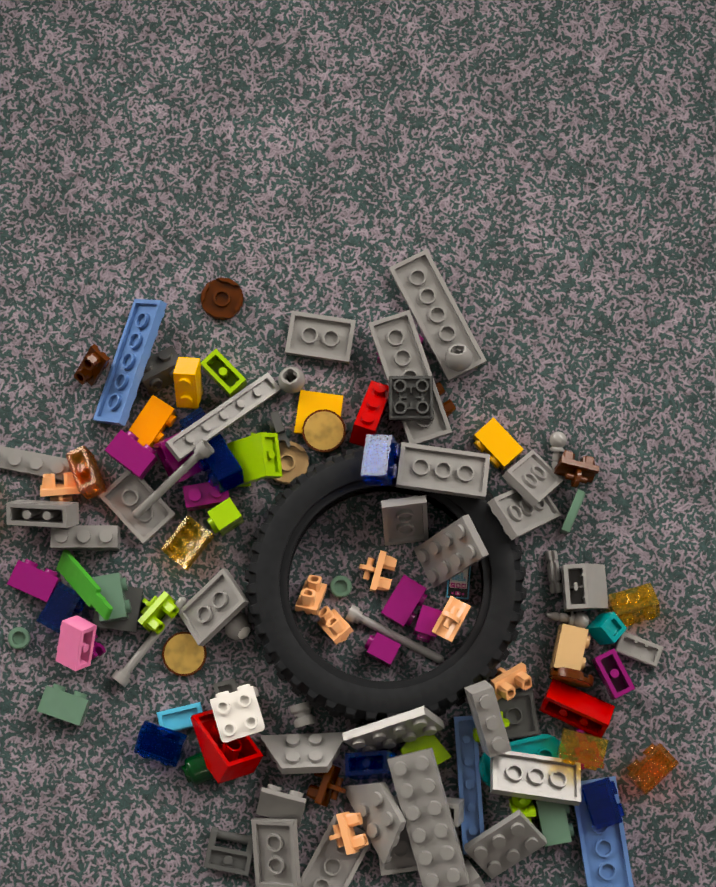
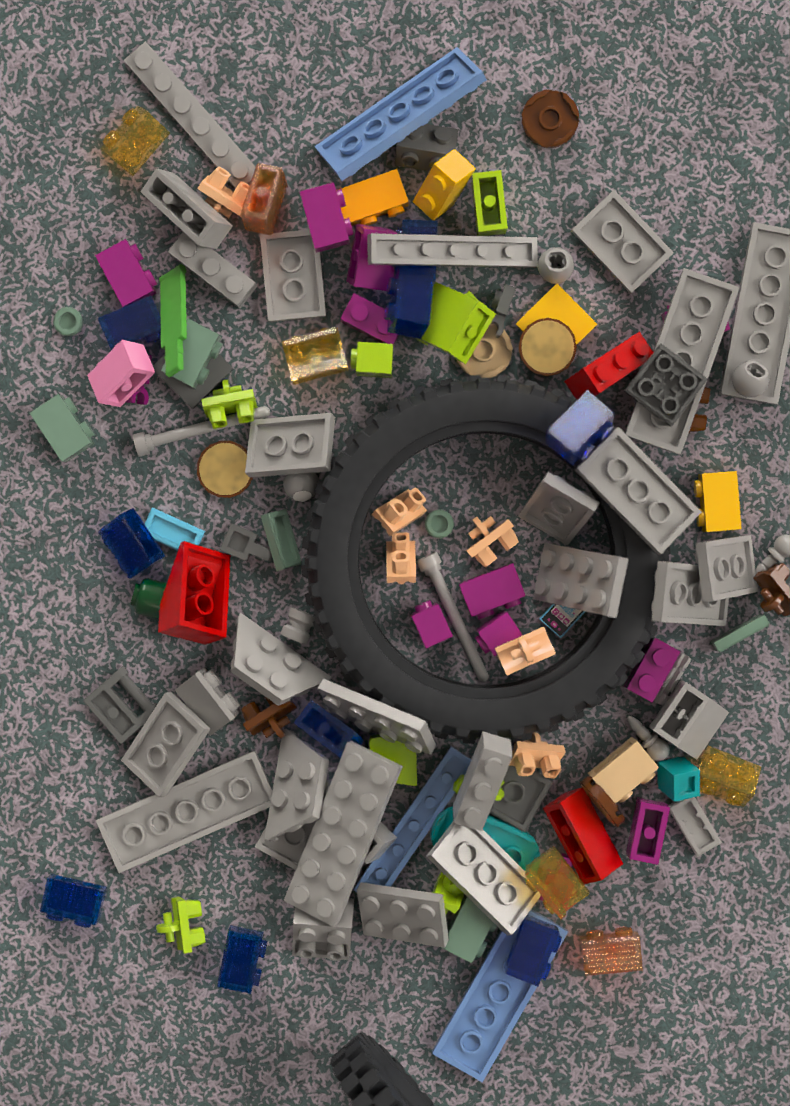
camera: 35 degrees right, 10 degrees up
reddish brown hips [74,344,110,386] -> none
light grey piece [133,439,214,518] -> none
white bracket [210,684,265,743] -> none
light nougat hips [328,811,369,855] -> none
none -> sand green tile [261,509,302,571]
none -> magenta brick [623,637,681,703]

